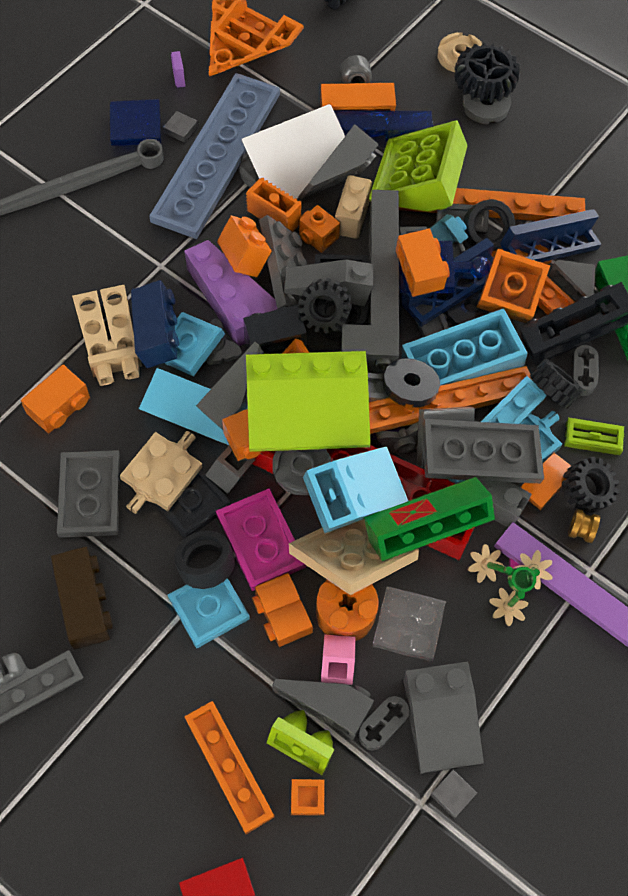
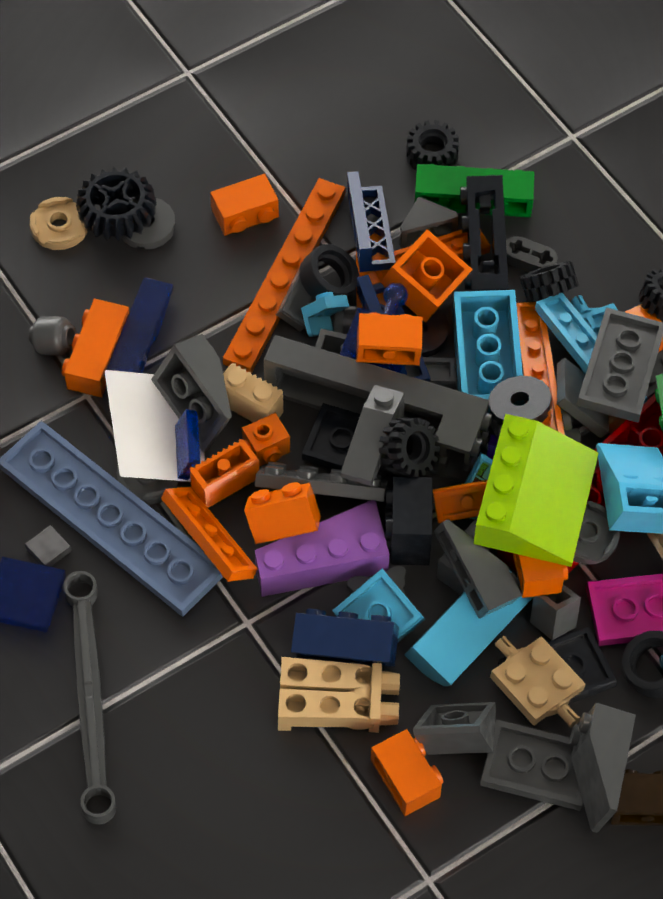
camera: 70 degrees left, 5 degrees down
lime slope [369,120,467,212] -> none
lime tile [564,417,624,455] -> none
none -> orange plate [161,487,258,582]
none -> clear blue tile [175,409,200,480]
none -> orange brick [210,174,279,236]
none -> dark grey slope [413,702,496,755]
none -> dark grey slope [569,703,636,833]

